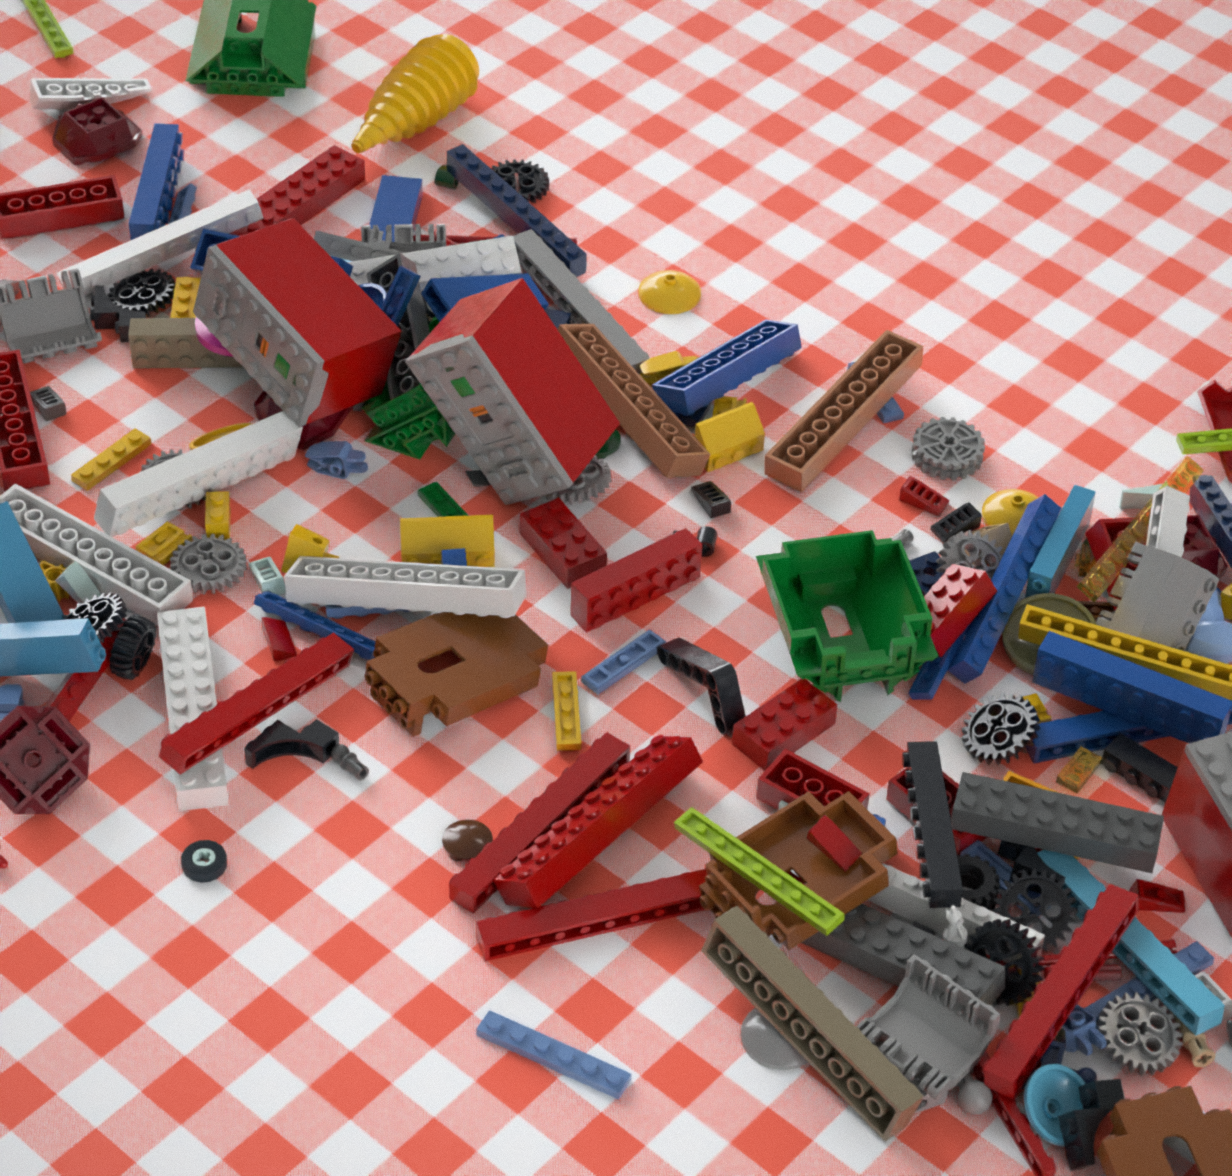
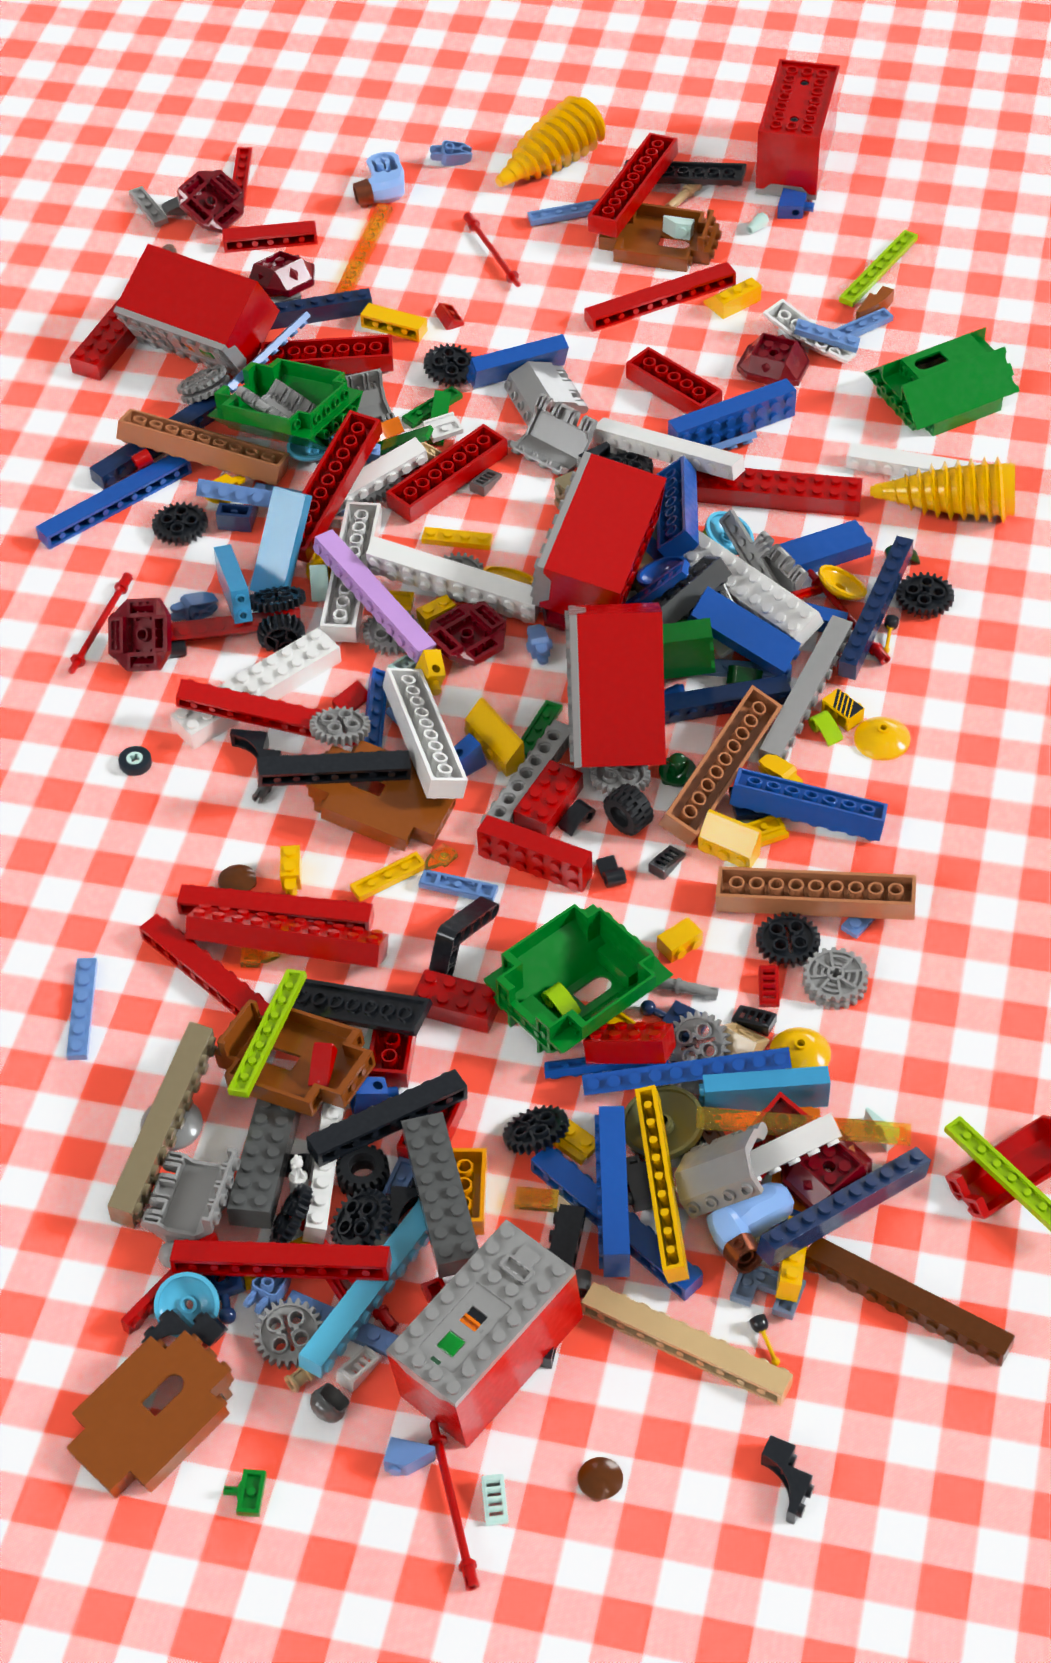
camera: 65 degrees right, 5 degrees up
none -> plate [240,947,281,968]
none -> black brick [256,750,412,787]
none -> yellow brick [280,845,302,896]
none -> black plate [292,979,433,1037]
none -> light grey gear [310,706,370,747]
none -> lavender brick [313,529,436,664]
none -> clear yellow plate [424,843,458,870]
none -> dark red piece [427,601,507,668]
none -> light grey brick [480,720,569,824]
none -> lime panel [541,982,581,1016]
none -> black panel [558,799,596,836]
none -> black tyre [603,783,654,836]
none -> yellow brick [657,917,703,963]
none -> black gear [756,912,821,968]
none -> medium blue plate [794,318,861,353]
none -> lime panel [808,710,843,747]
none -> yellow dish [818,565,867,601]
none -> yellow brick [821,688,865,731]
none -> medium blue plate [834,307,894,337]
none -> white brick [845,442,981,478]
none -> dark orange slope [856,286,894,319]

